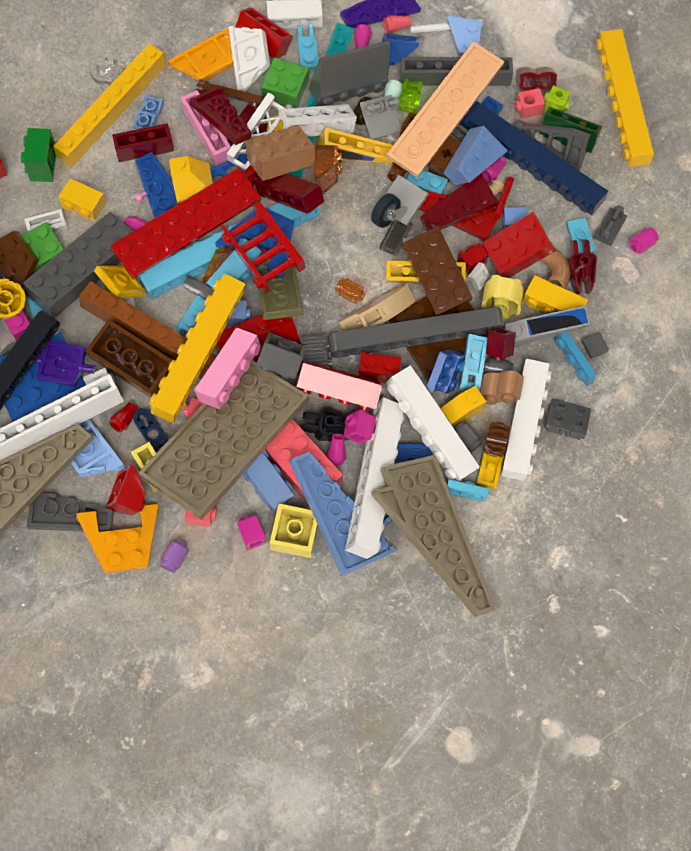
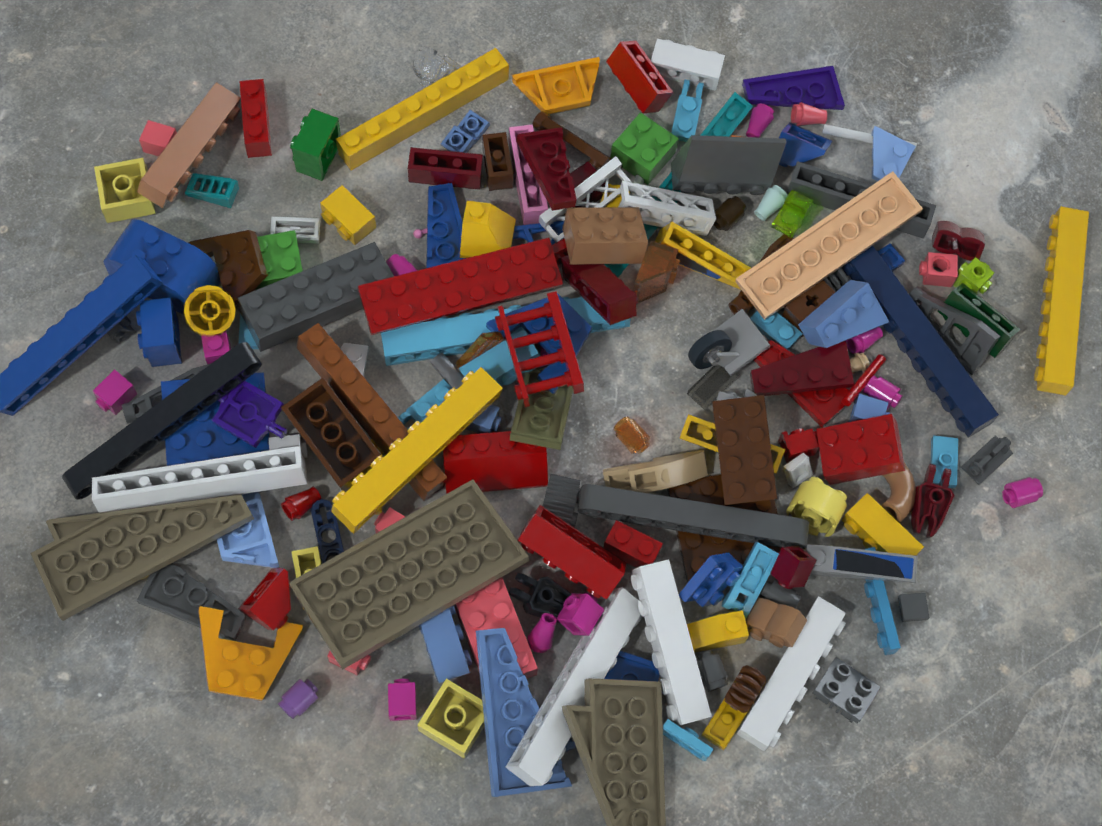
camera: 15 degrees right, 0 degrees up
yellow tile [94,265,146,298] -> none
bright pink brick [194,328,261,410] -> none
white wing [229,26,270,91] -> none
dark grey hinge [256,332,307,379] -> none
light grey hinge [360,95,401,139] -> none
none -> reddish brown brick [482,132,513,191]
none -> dark pink brick [863,375,902,410]

